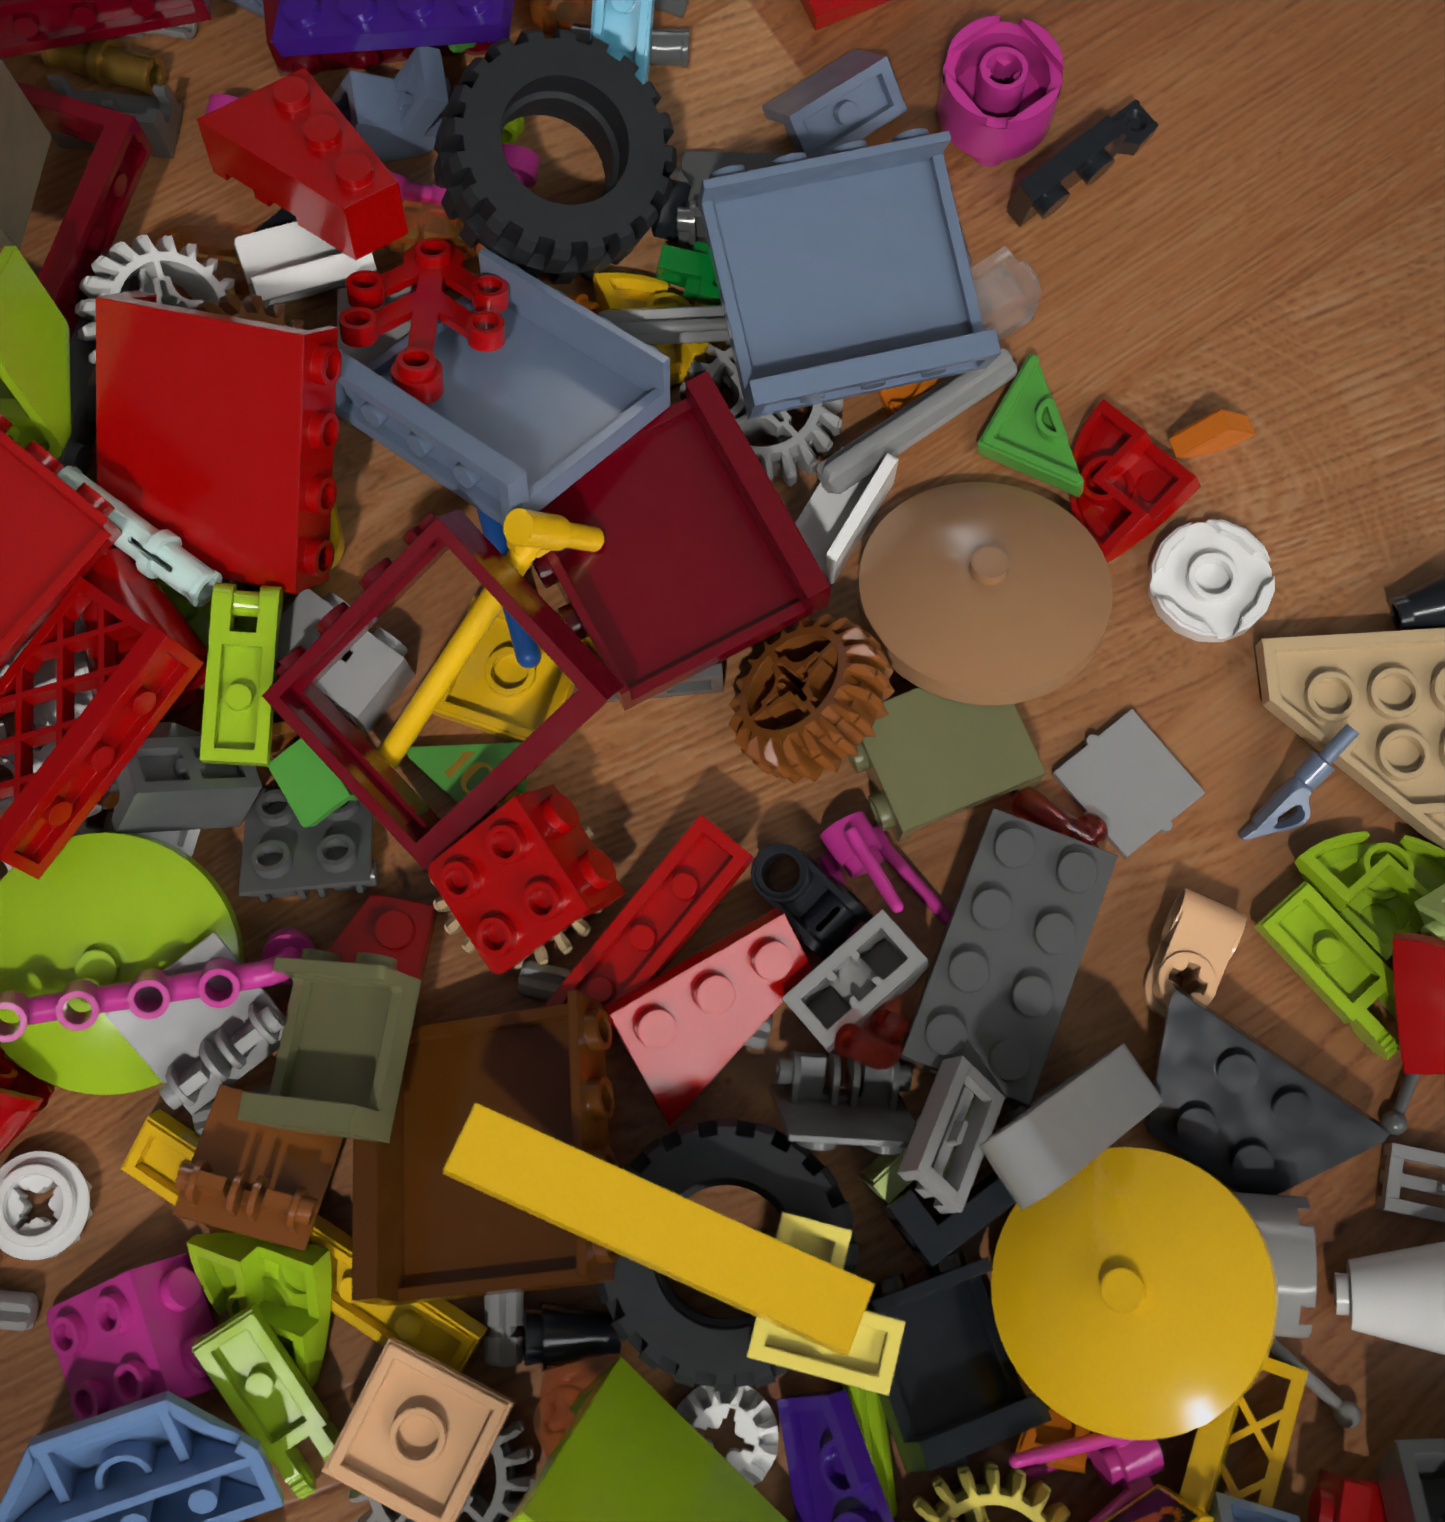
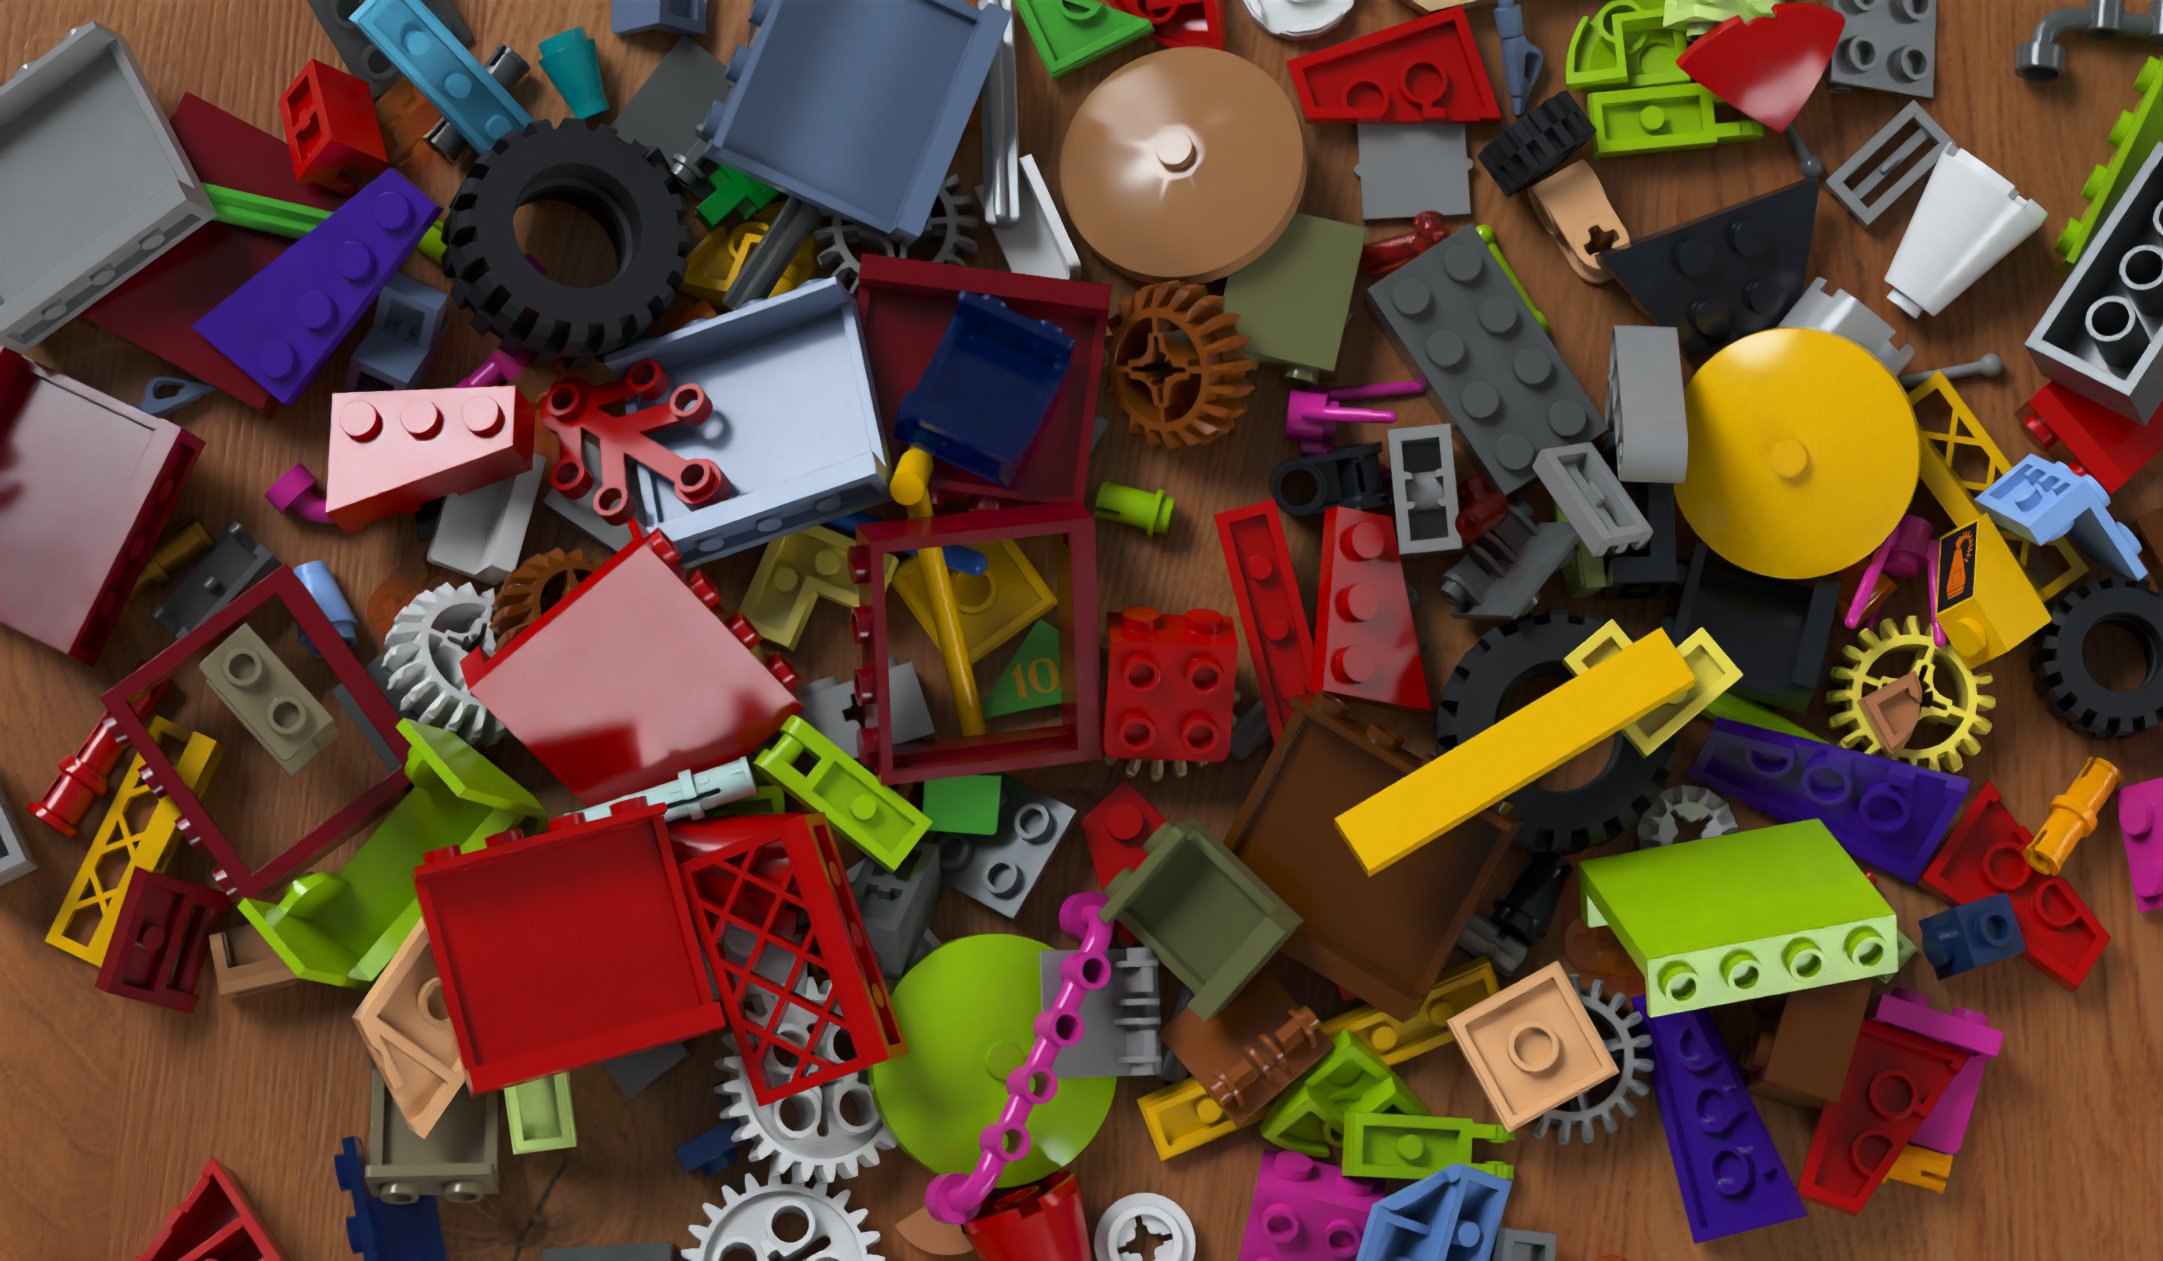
camera: 60 degrees left, 5 degrees up
none -> light blue cone [293,561,359,658]
none -> teal cone [538,27,611,121]
none -> light yellow plate [739,525,899,652]
none -> clear blue panel [894,290,1076,489]
none -> lime pin [1094,479,1176,537]
none -> red wing [1286,4,1502,124]
none -> lime hinge [1475,224,1551,334]
none -> black tyre [1477,90,1597,197]

